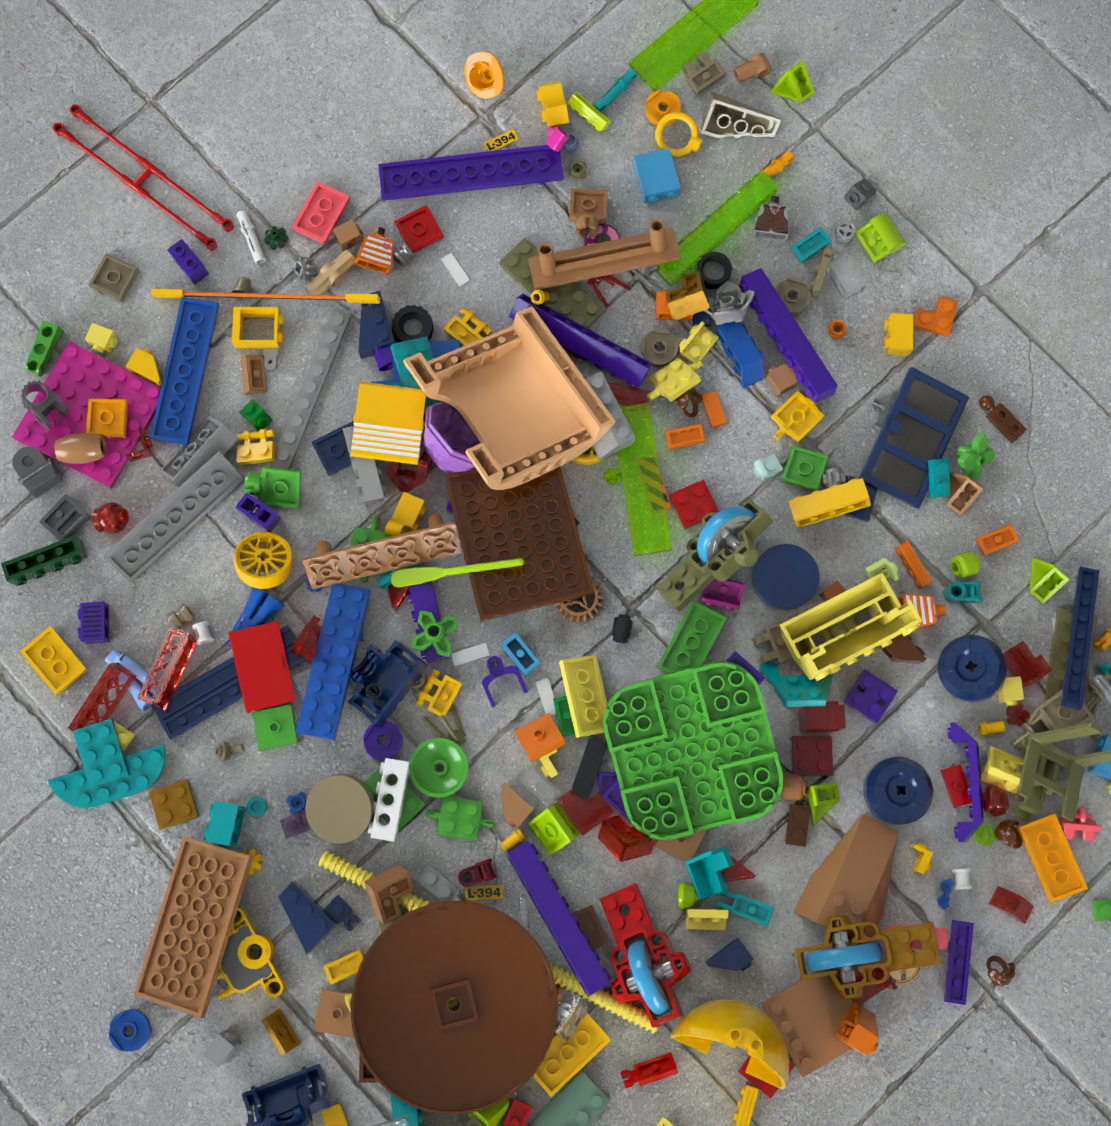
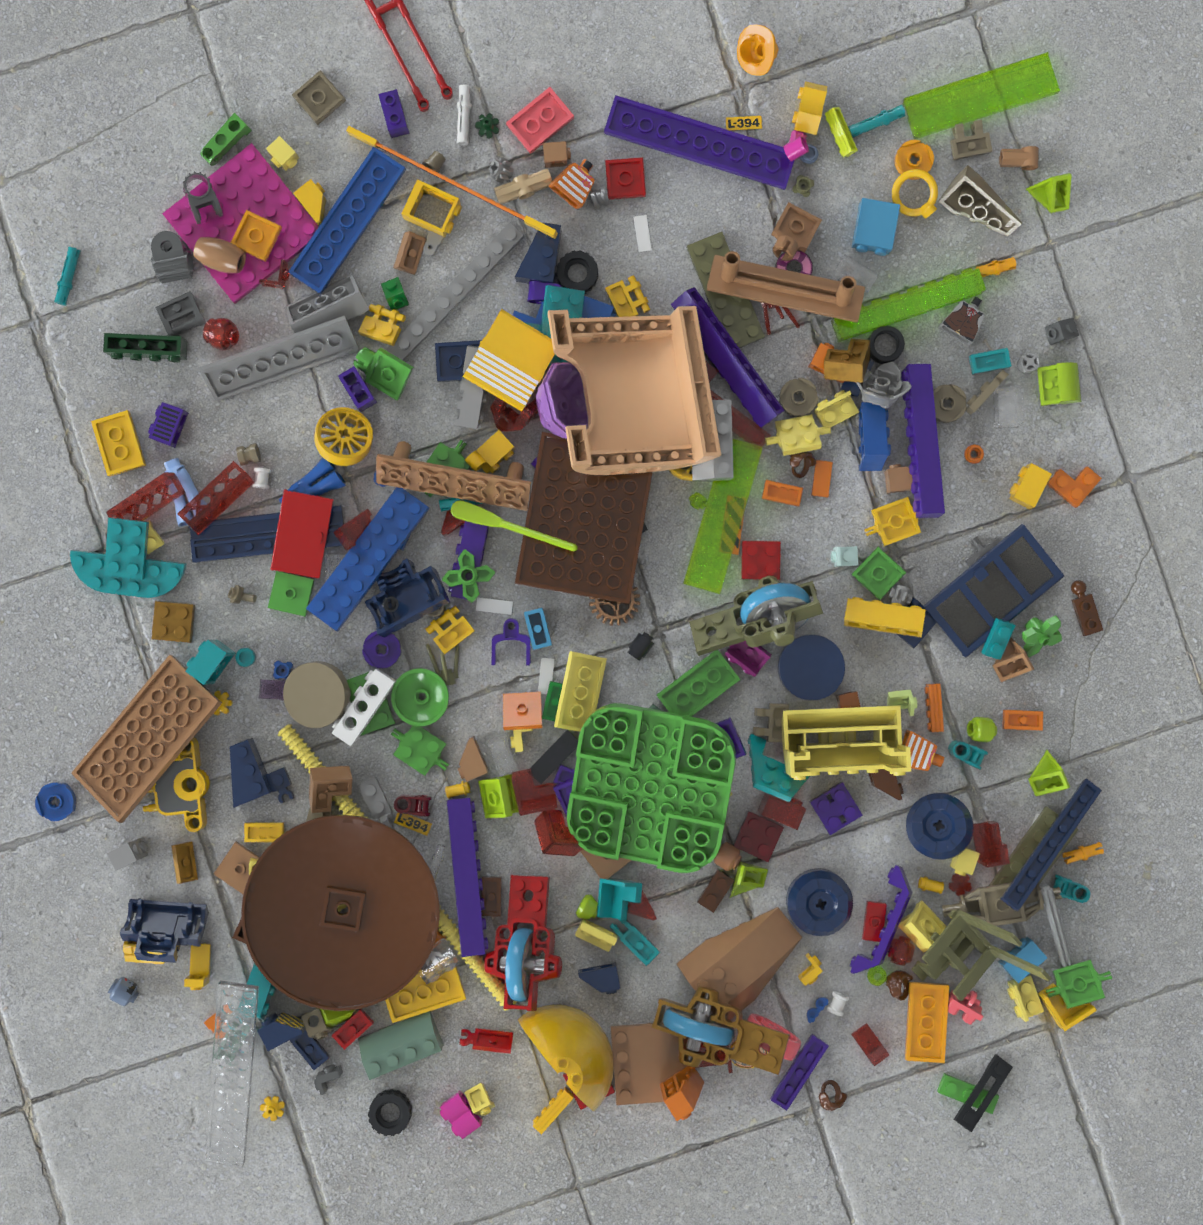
camera: 25 degrees right, 10 degrees up
yellow pin [531,290,550,305] -> none

